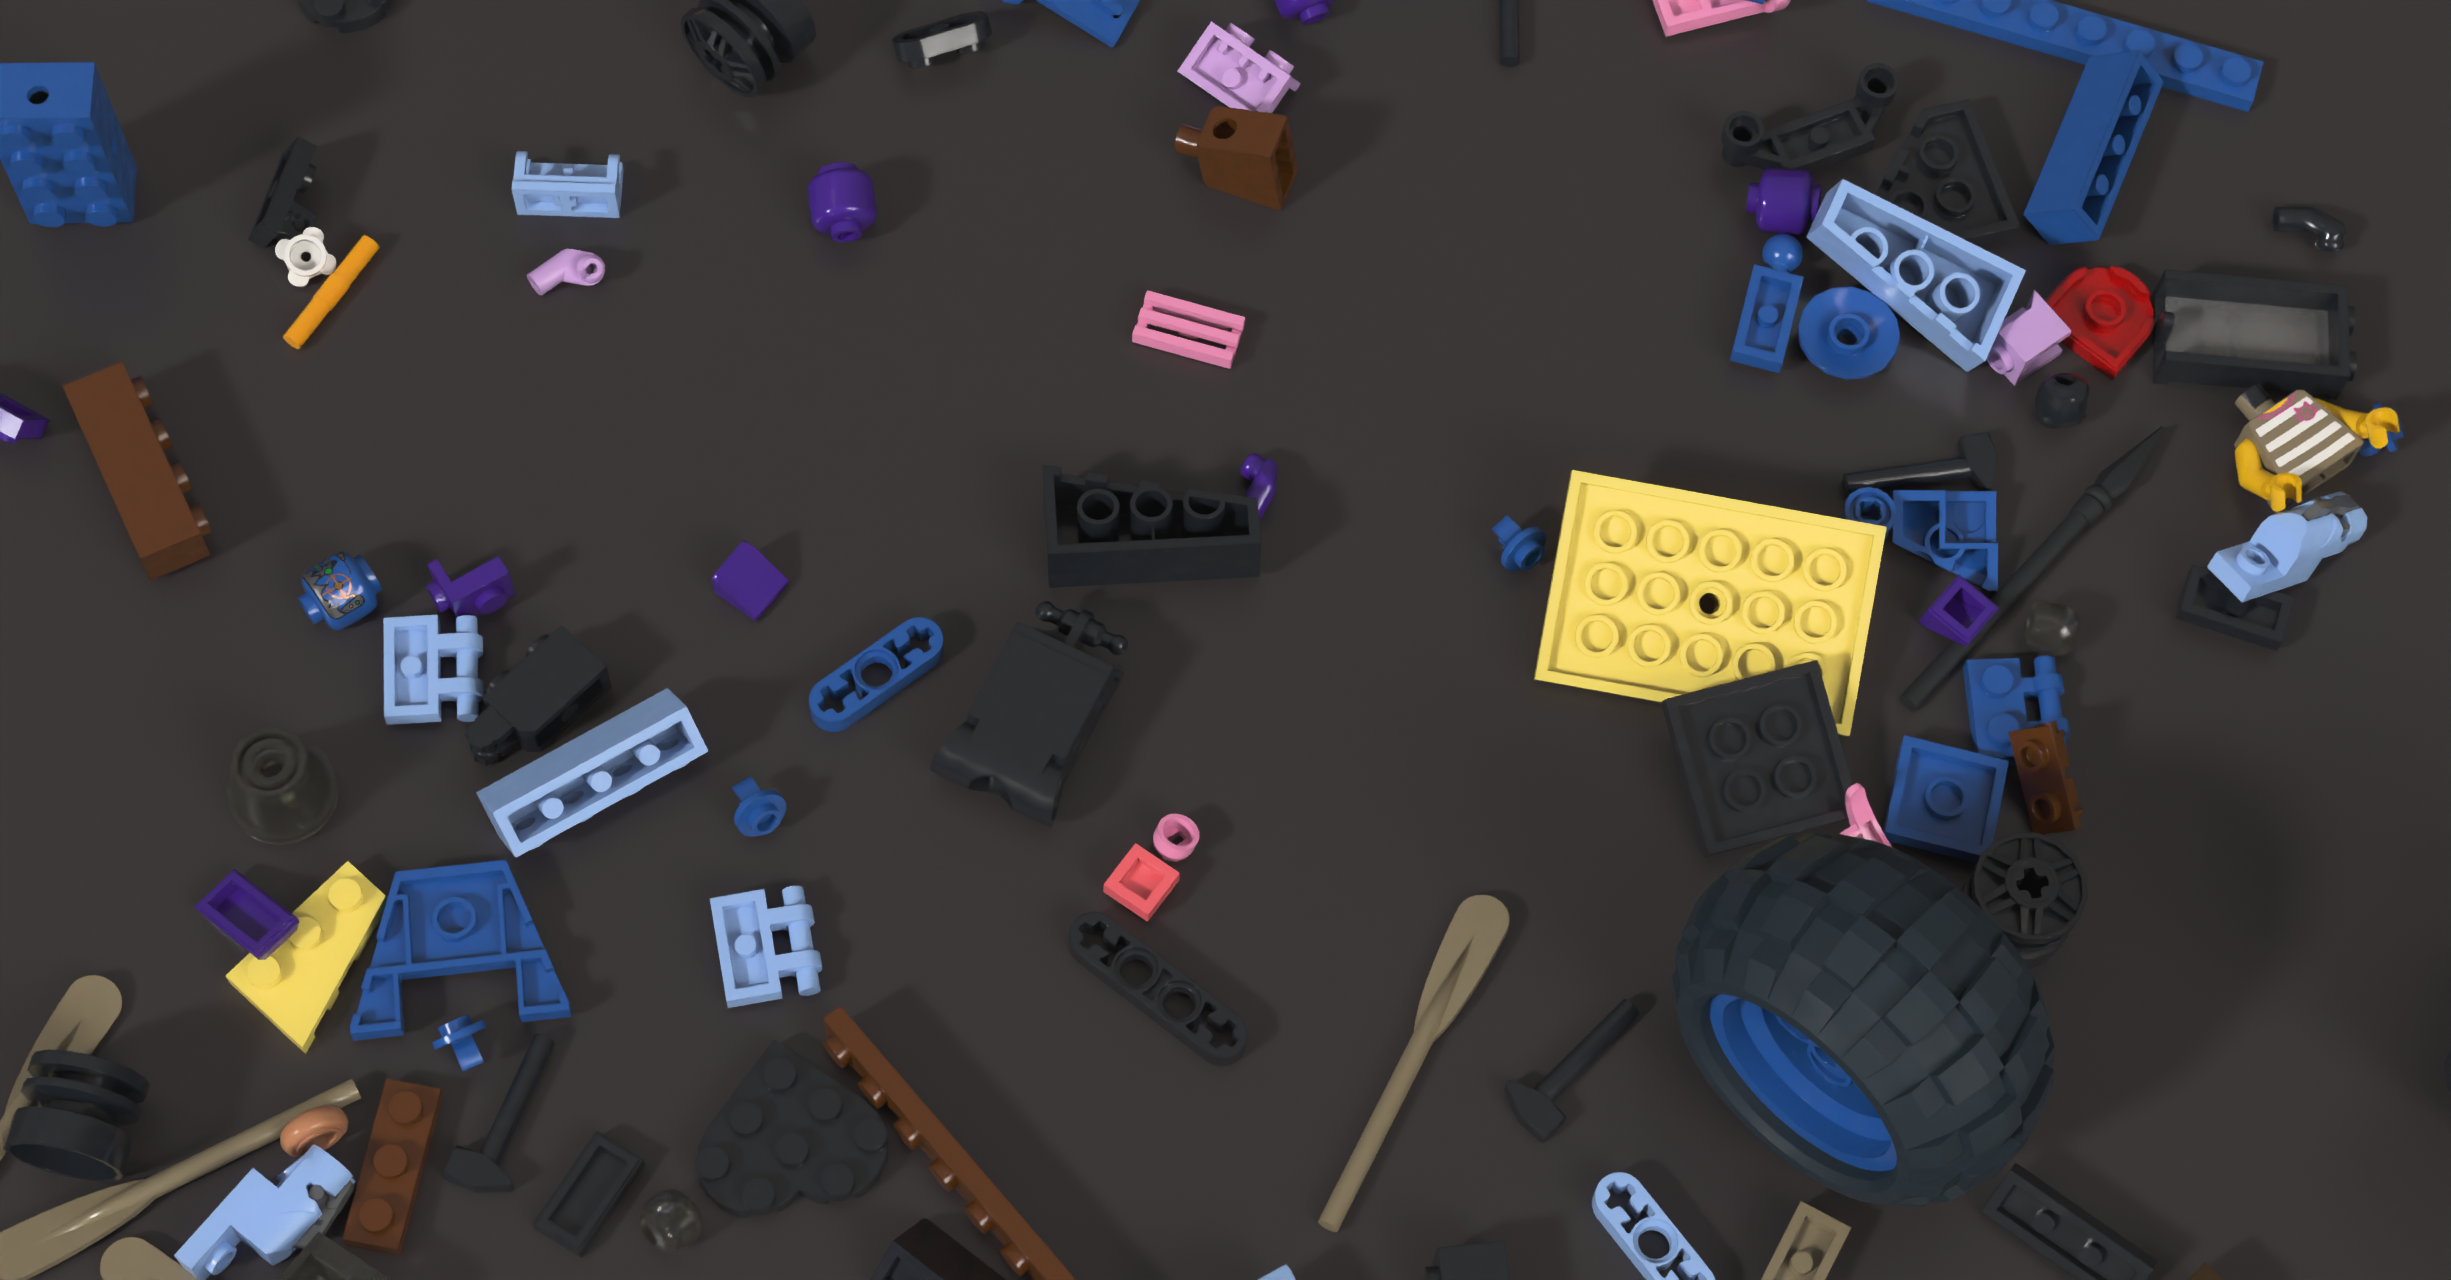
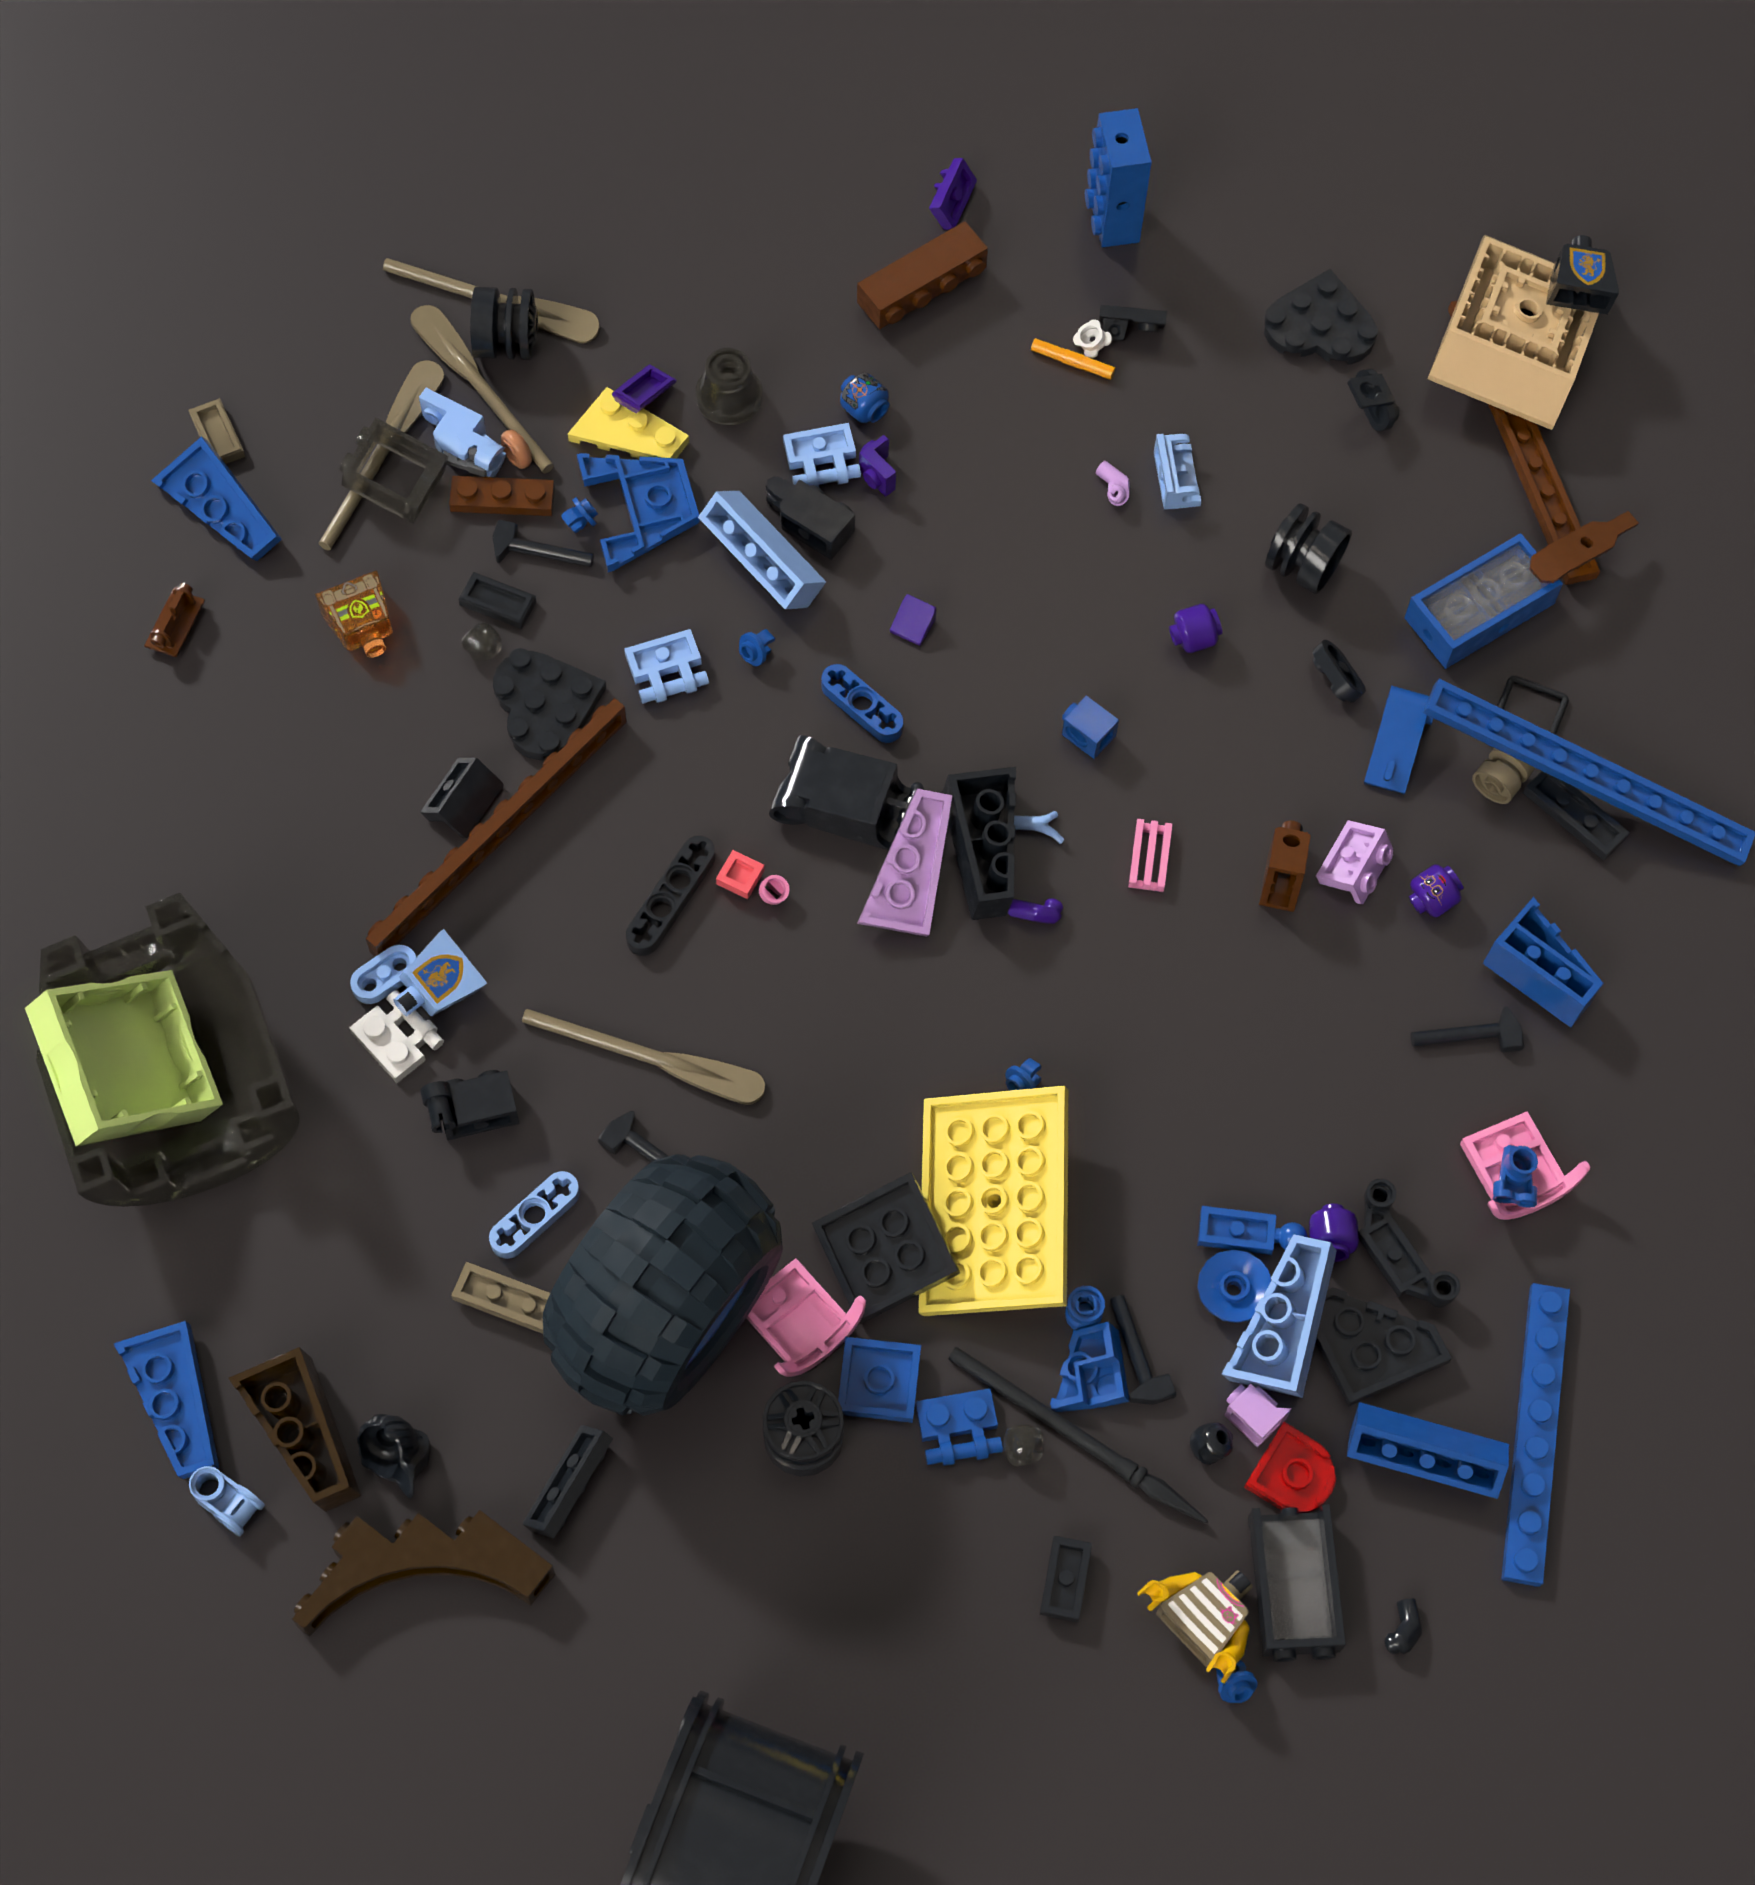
camera: 85 degrees right, 0 degrees up
dark purple slope [1918,574,1999,647] -> none
reddish brown hinge [2008,720,2084,835] -> none
light blue plate [2207,491,2367,602] -> none
none -> lavender wing [857,789,952,937]
none -> light blue bar [1014,811,1064,844]
none -> brick [1062,695,1119,759]

